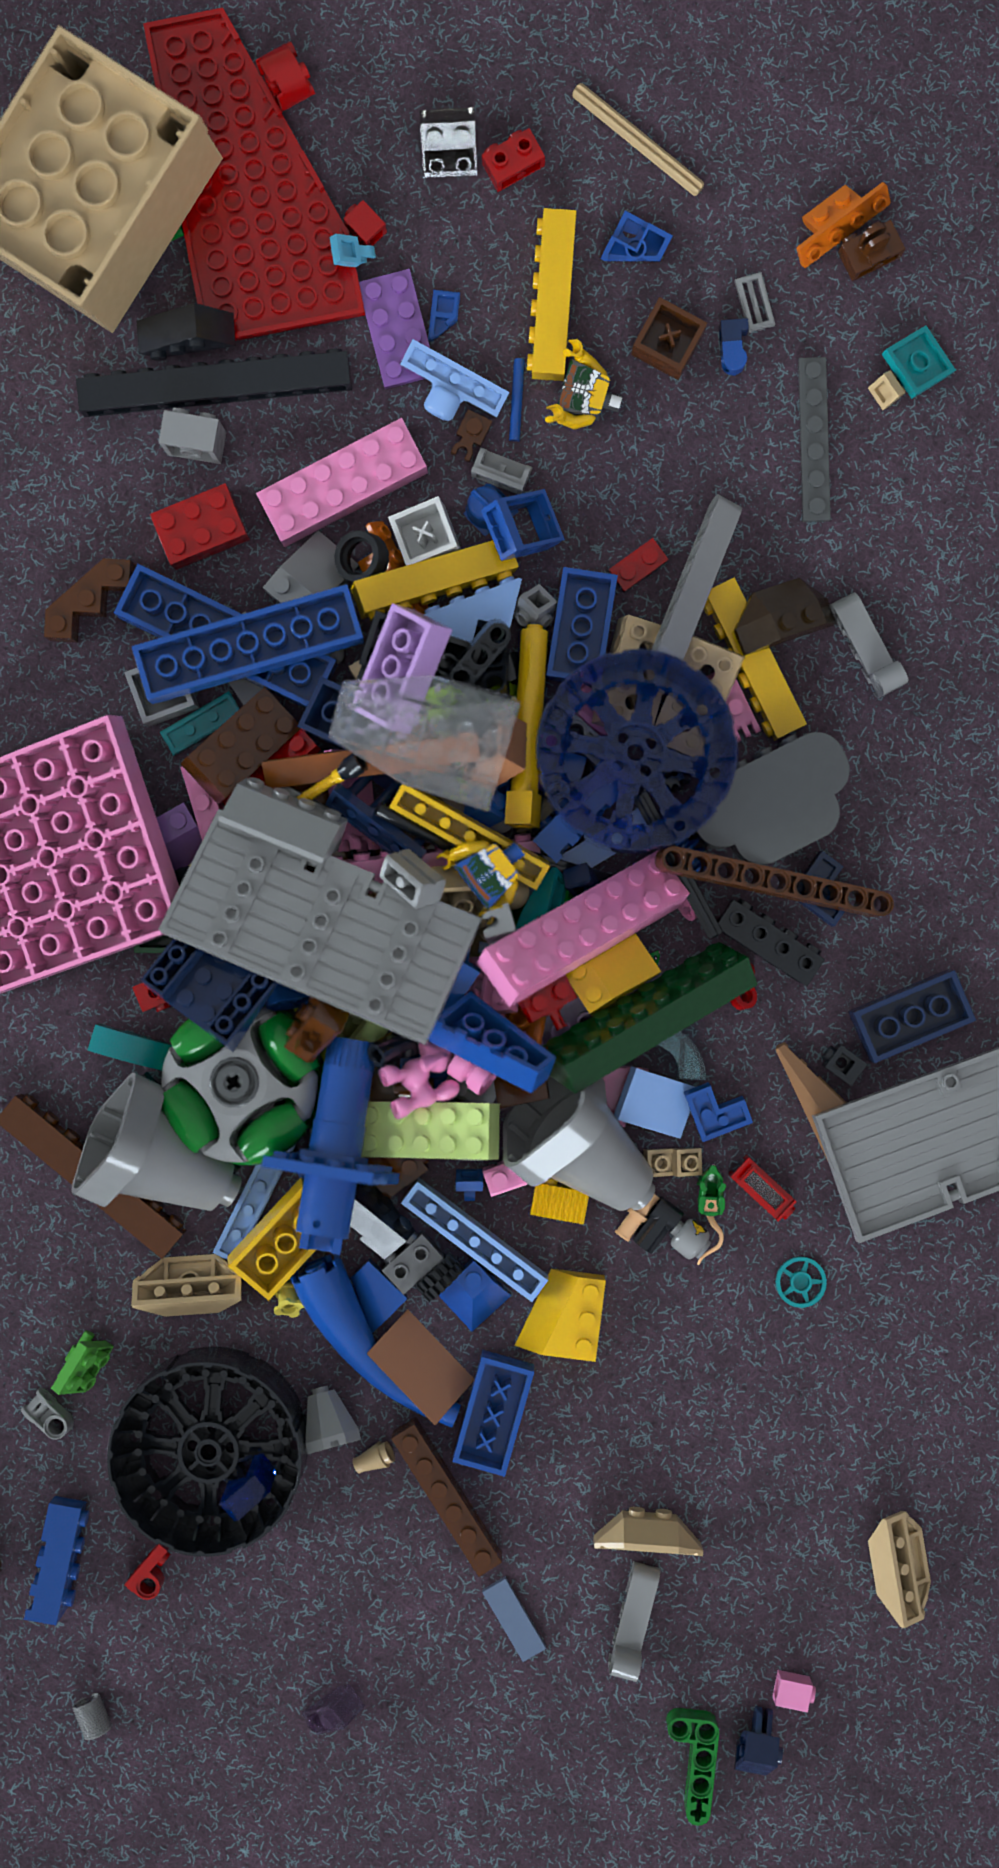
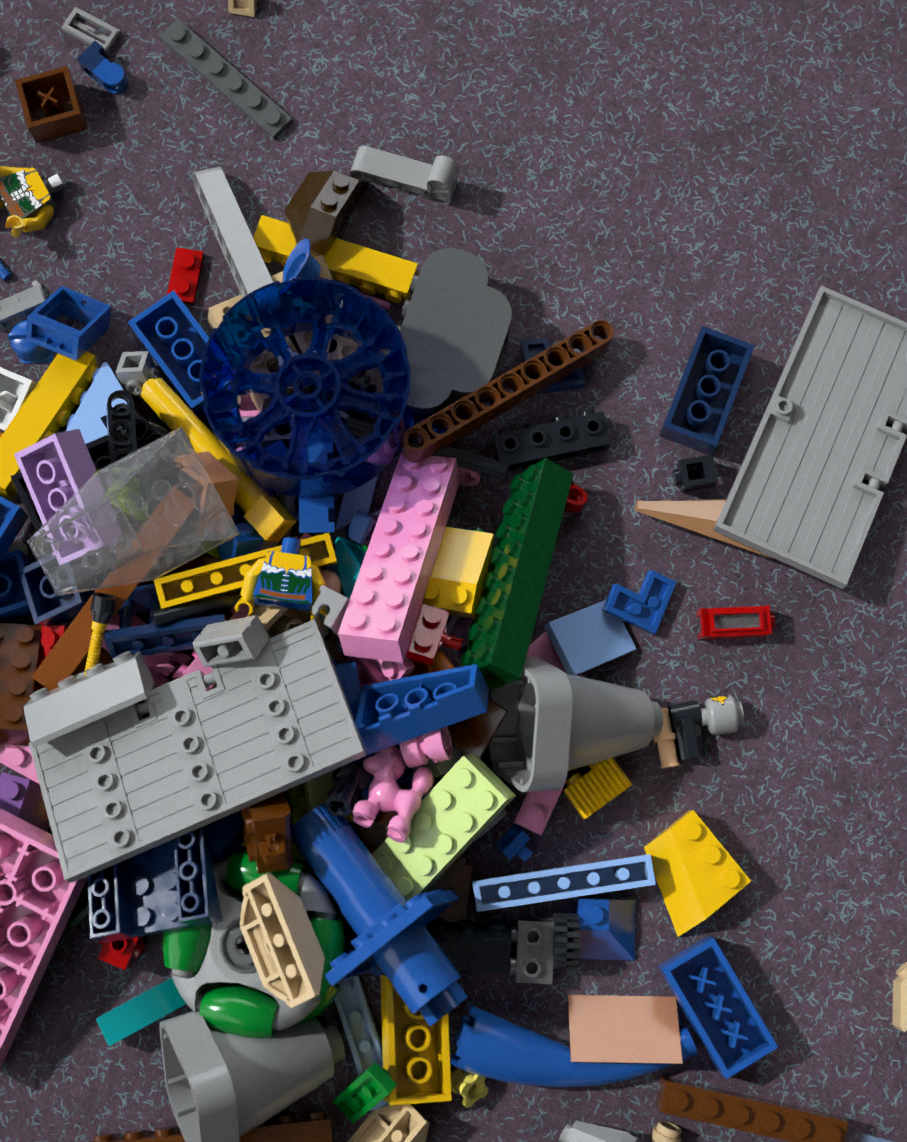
camera: 50 degrees left, 10 degrees down
blue slope [351,1258,408,1333] -> none
tan slope [643,1148,702,1177] -> none
clear light blue arch [656,1032,706,1080] -> none
green animal [697,1164,726,1265] -> none
teal wheel [775,1256,827,1308] -> none
none -> tan wedge [240,873,325,1008]
none -> blue piece [281,238,322,295]
none -> green plate [332,1062,397,1123]

